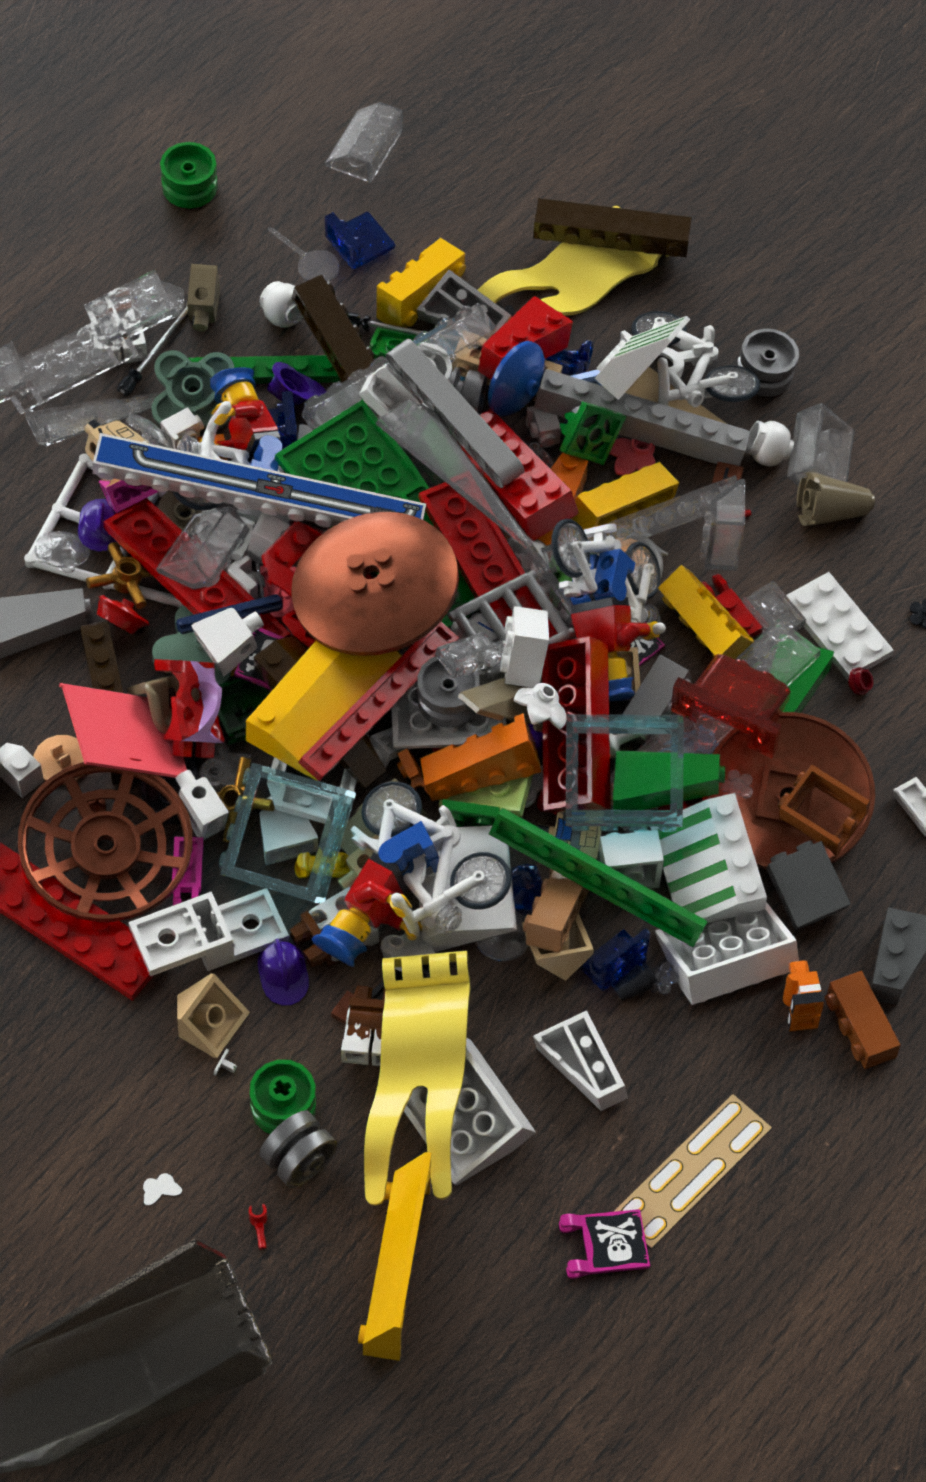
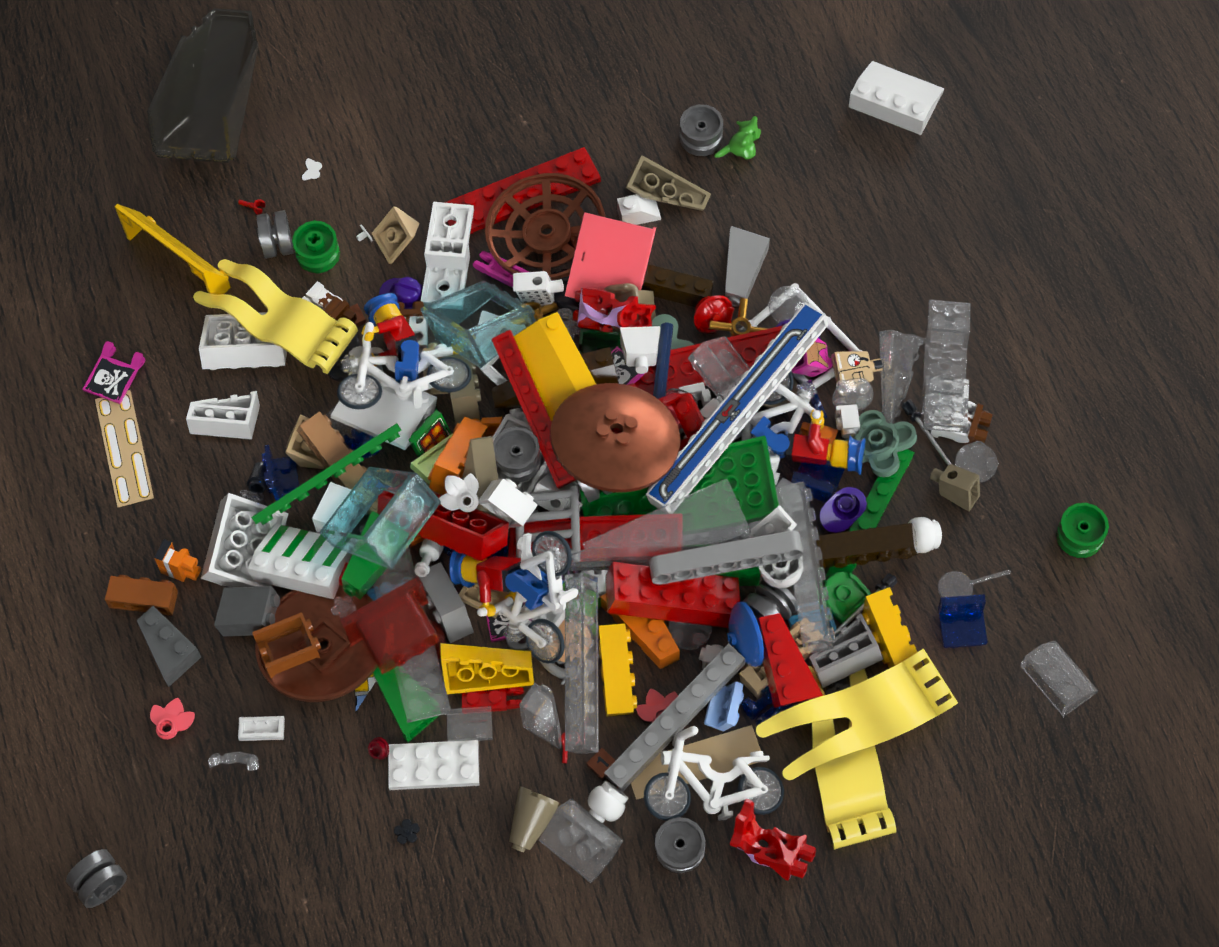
camera: 125 degrees right, 5 degrees up
clear bracket [435,631,505,679] -> none
dark brown brick [533,198,692,258] -> none
green piece [559,401,626,465] -> none
white slope [594,316,690,400] -> none
none -> red hips [730,798,816,881]
none -> light yellow flag [756,649,958,780]

